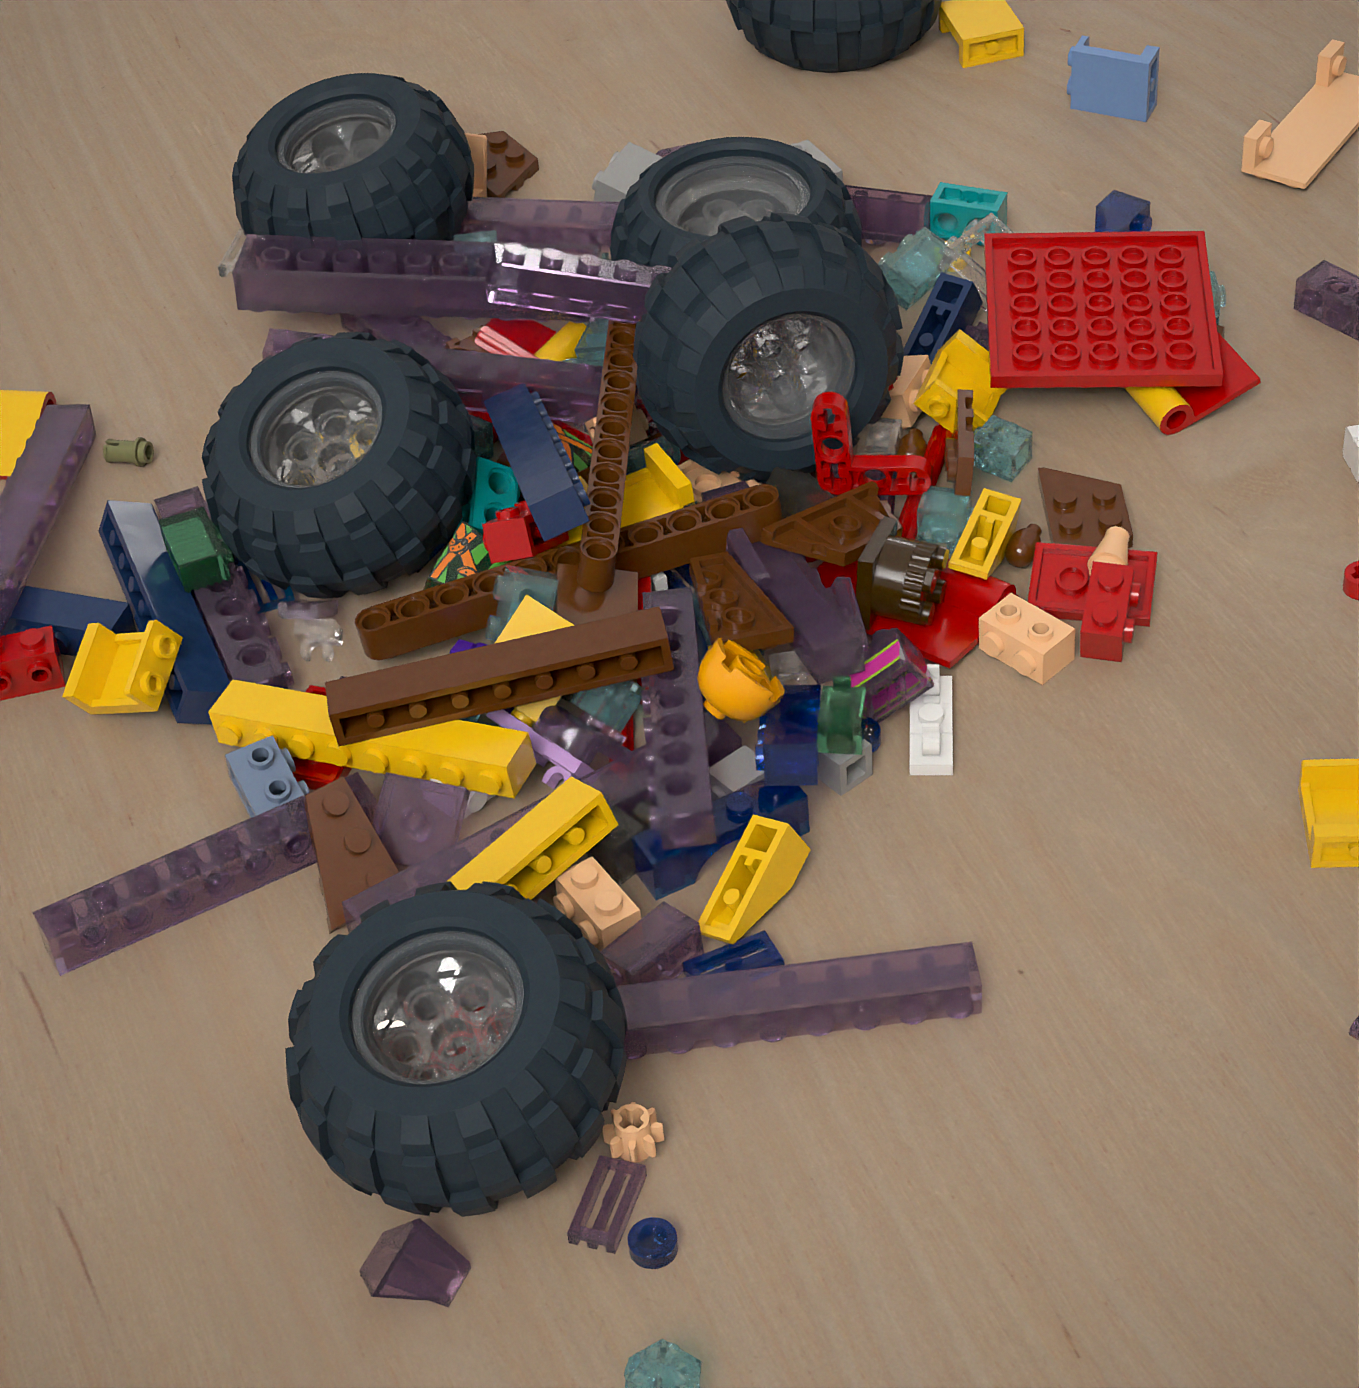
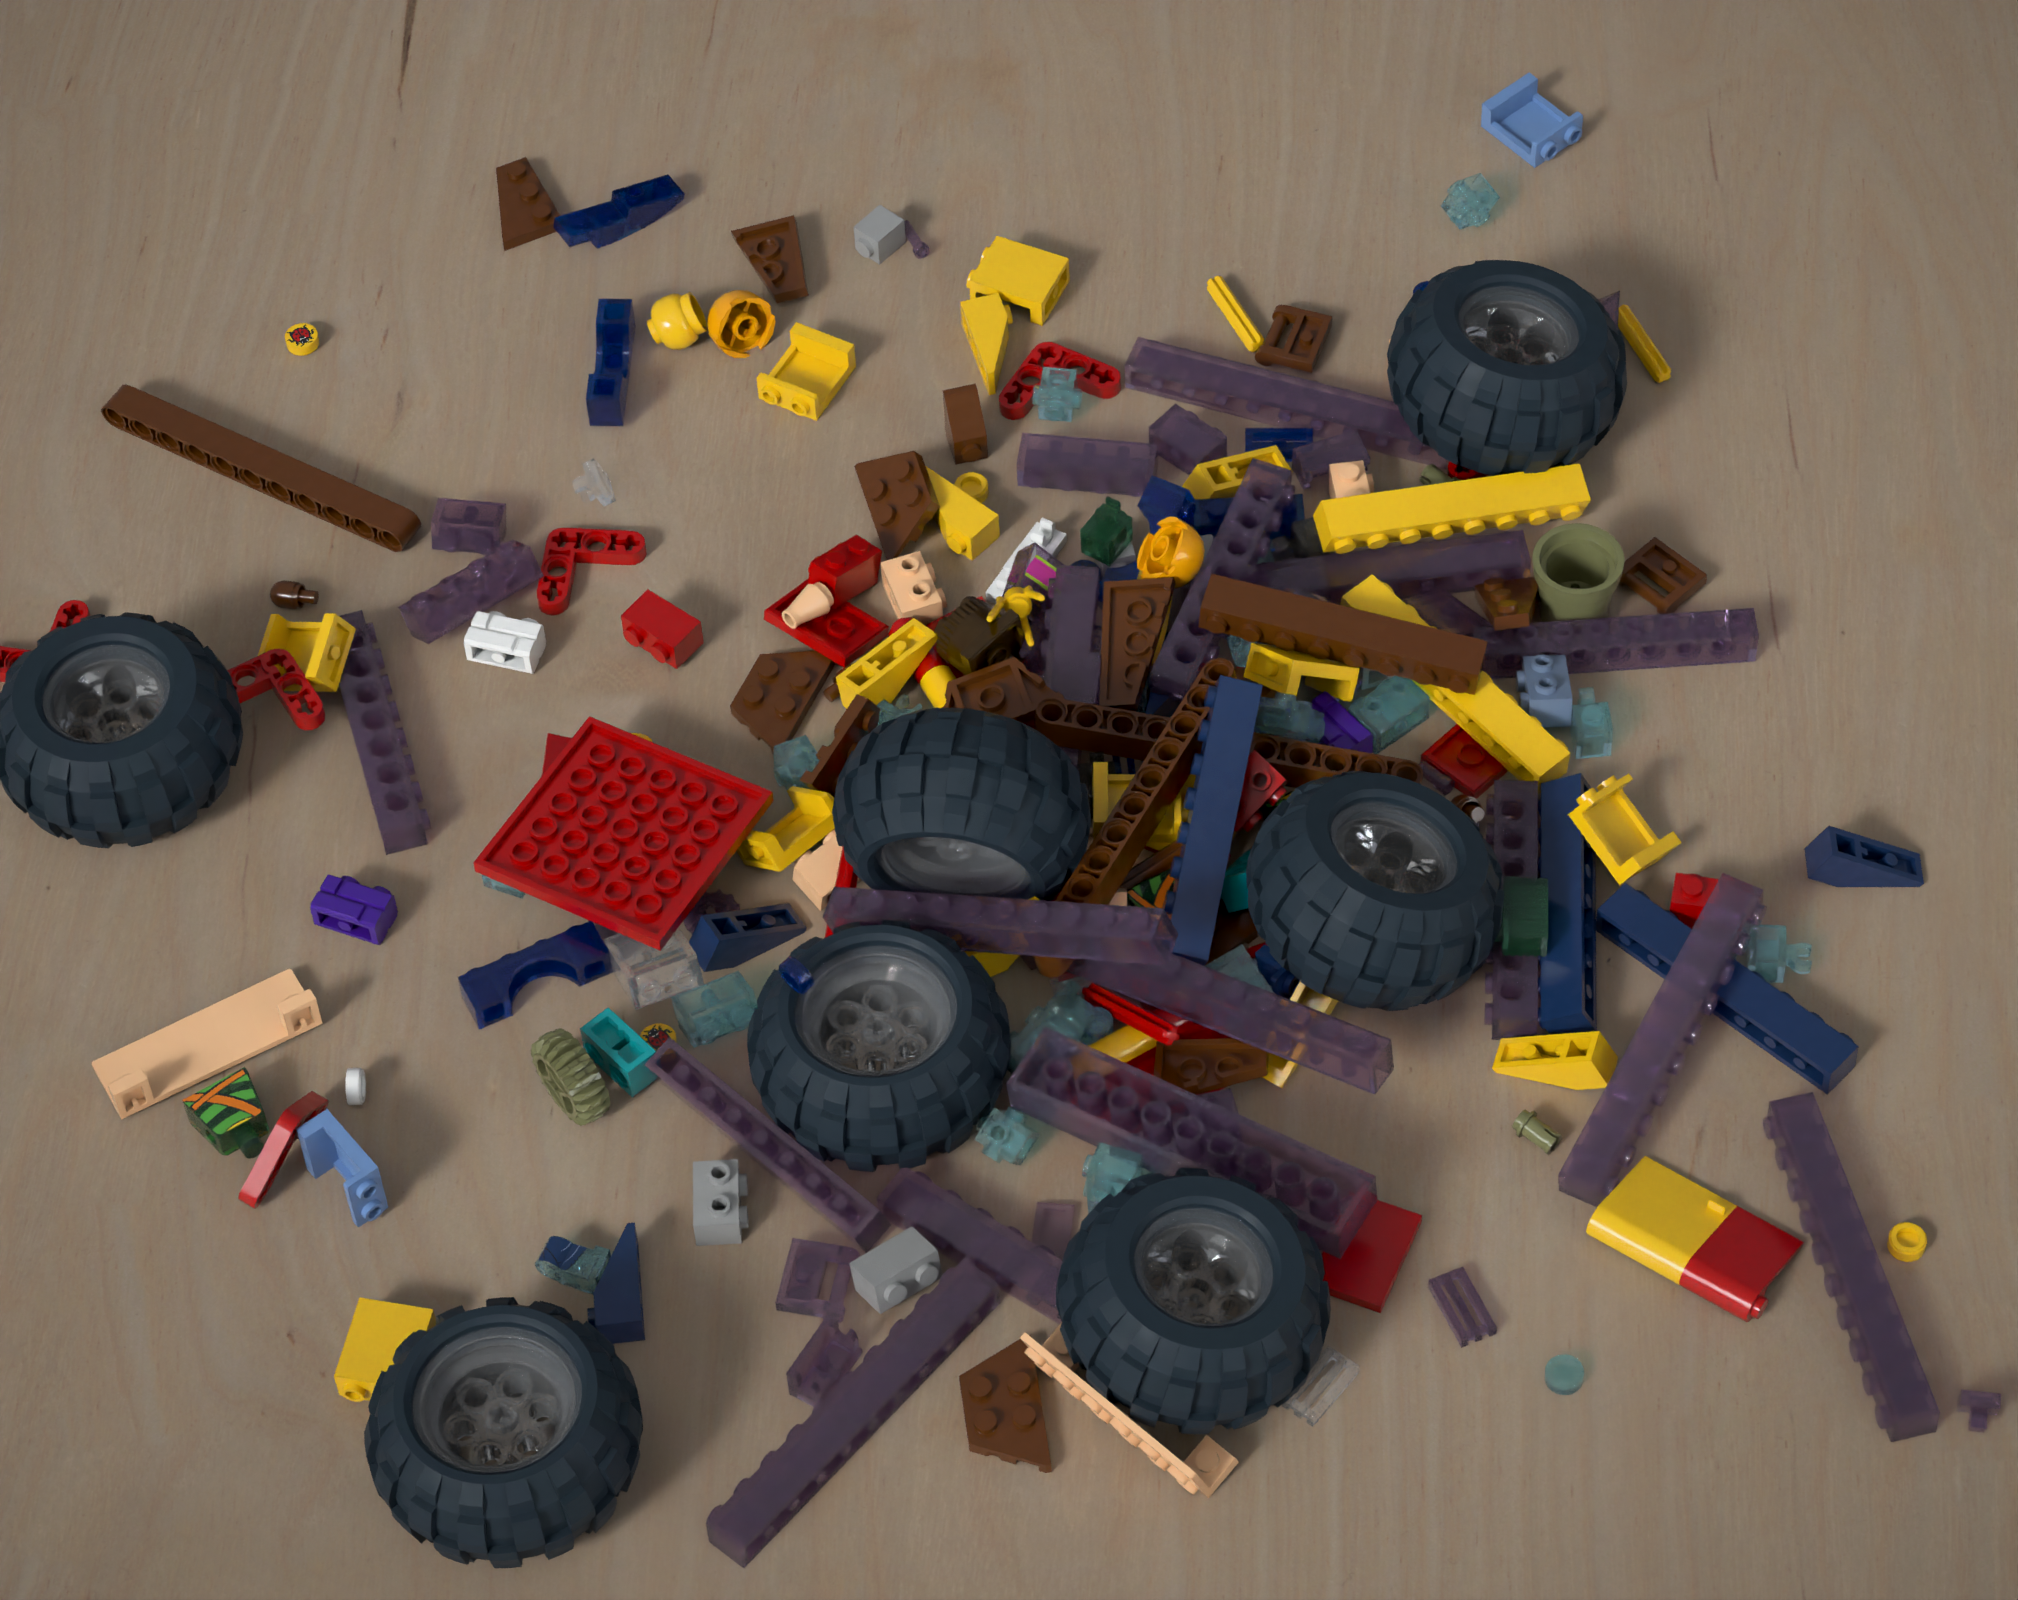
camera: 155 degrees left, 10 degrees up
none -> torso [182,1067,270,1159]
none -> red beam [238,1091,329,1209]
none -> dark purple brick [310,874,398,945]
none -> white tile [346,1068,366,1105]
none -> olive gear [531,1028,611,1126]
none -> clear light blue leg [535,1236,611,1295]
none -> dark blue slope [587,1222,645,1344]
none -> red brick [621,589,704,669]
none -> clear purple brick [706,1259,1000,1568]
none -> clear blue tile [779,956,815,994]
none -> clear purple hinge [786,1315,863,1411]
none -> reddish brown wing [854,451,940,560]
none -> yellow slope [926,466,1000,561]
none -> reddish brown slope [943,383,988,465]
none -> yellow tile [954,472,989,503]
none -> yellow slope [960,293,1013,395]
none -> yellow panel [966,236,1070,326]
none -> yellow plant [987,585,1045,647]
none -> red beam [999,342,1121,420]
none -> clear purple brick [1016,433,1158,497]
none -> clear light blue brick [1032,367,1082,422]
none -> clear purple brick [1149,403,1227,475]
none -> yellow axle [1207,275,1264,352]
none -> reddish brown plate [1255,304,1332,373]
none -> red tile [1321,1191,1422,1313]
none -> clear purple tile [1428,1267,1497,1348]
none -> reddish brown cylinder [1451,794,1485,823]
none -> yellow slope [1492,1031,1618,1090]
none -> olive piece [1532,523,1625,638]
none -> clear light blue tile [1544,1355,1584,1395]
none -> clear light blue brick [1570,687,1613,759]
none -> yellow axle [1612,304,1671,383]
none -> reddish brown plate [1619,537,1707,619]

